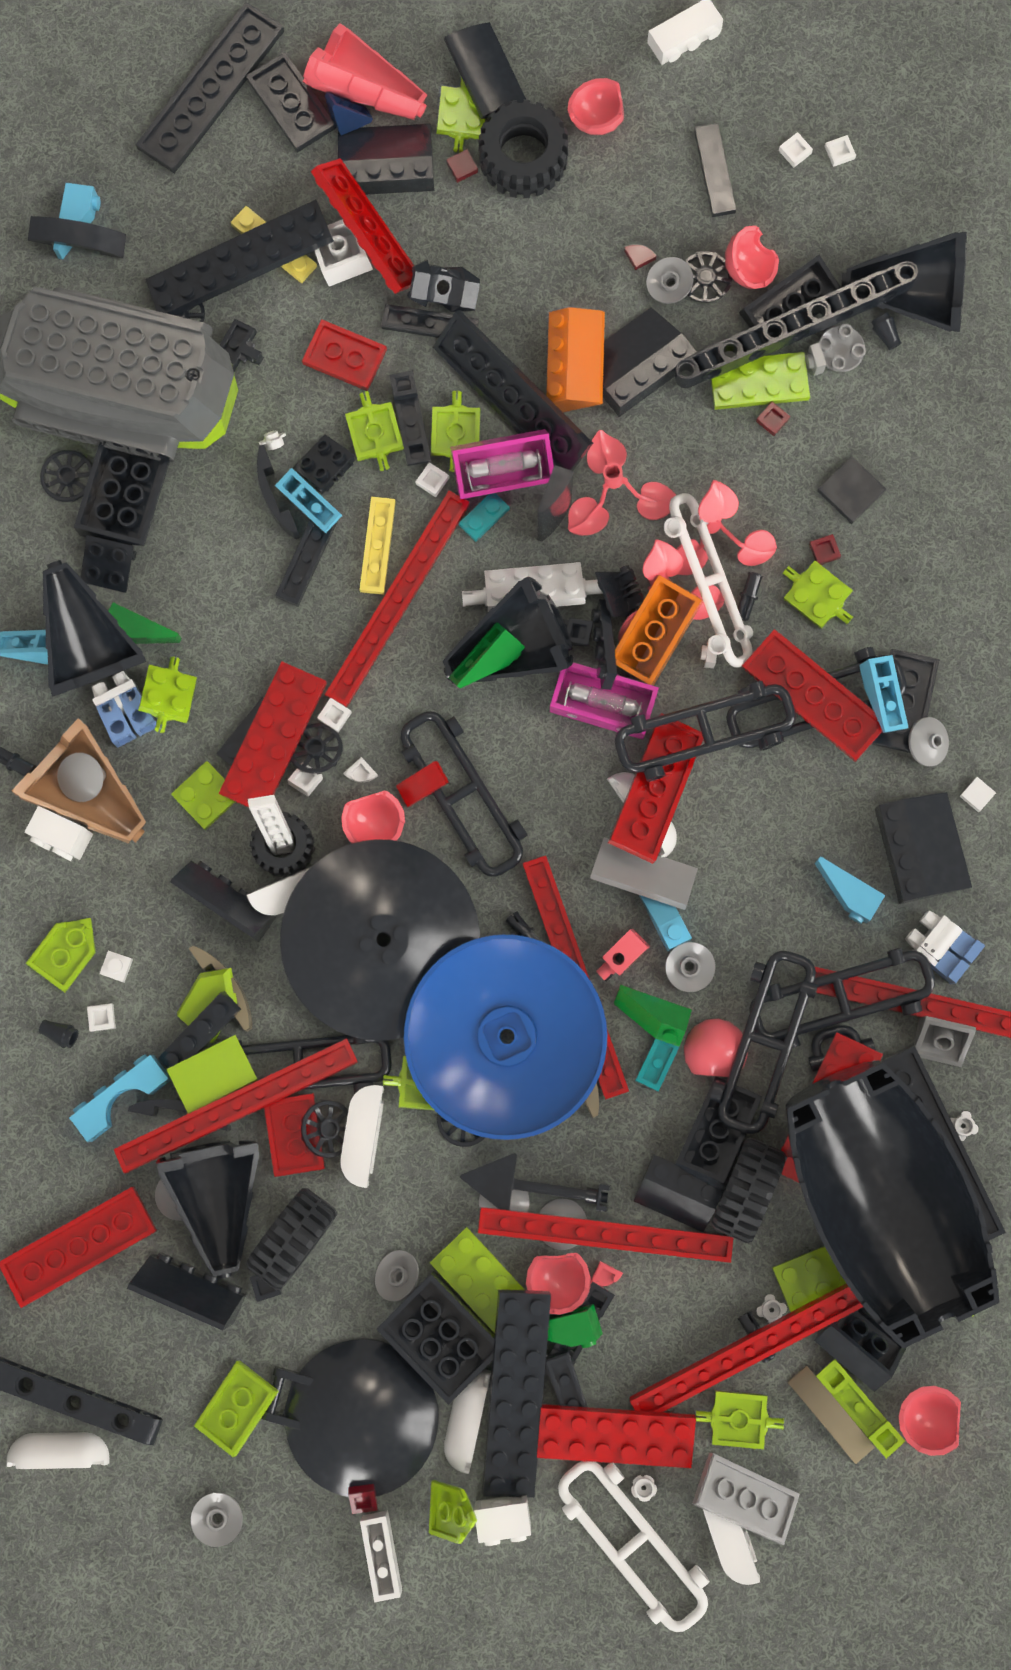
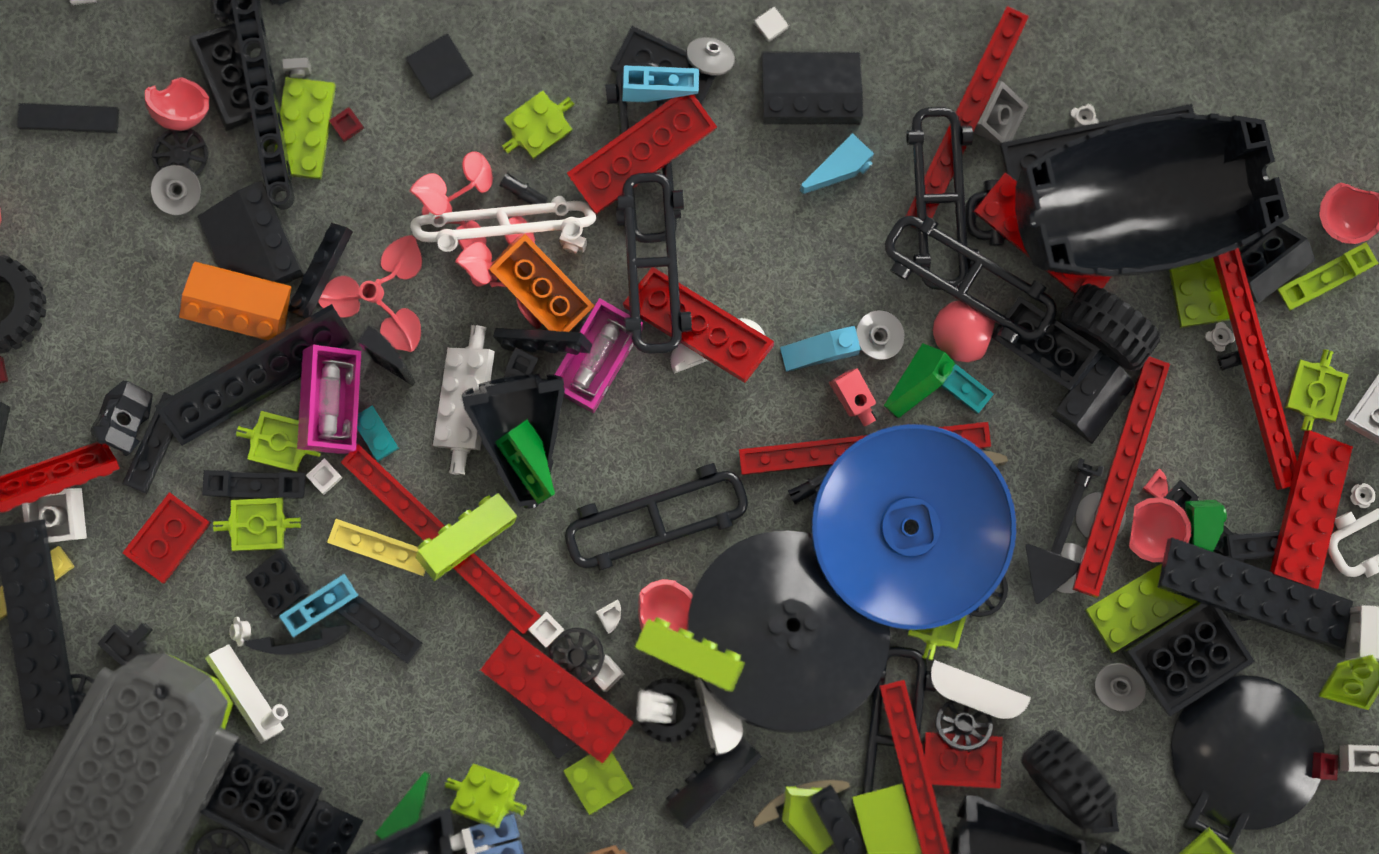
camera: 85 degrees left, 0 degrees up
red tile [396,761,449,807] -> none
white brick [444,1369,491,1474] -> none
light grey tile [590,837,698,910] -> none
black hinge [595,565,644,617] -> none
tile [624,245,656,270] -> none
white plate [779,132,813,168] -> none
dark tan slope [787,1365,875,1464] -> none
dark red tile [809,534,841,565] -> none
light grey dish [818,324,866,372] -> none
hips [905,911,985,984] -> none
none -> white piece [205,644,288,744]
none -> black plate [288,222,353,319]
none -> lime brick [416,493,517,581]
none -> lime brick [635,617,745,691]

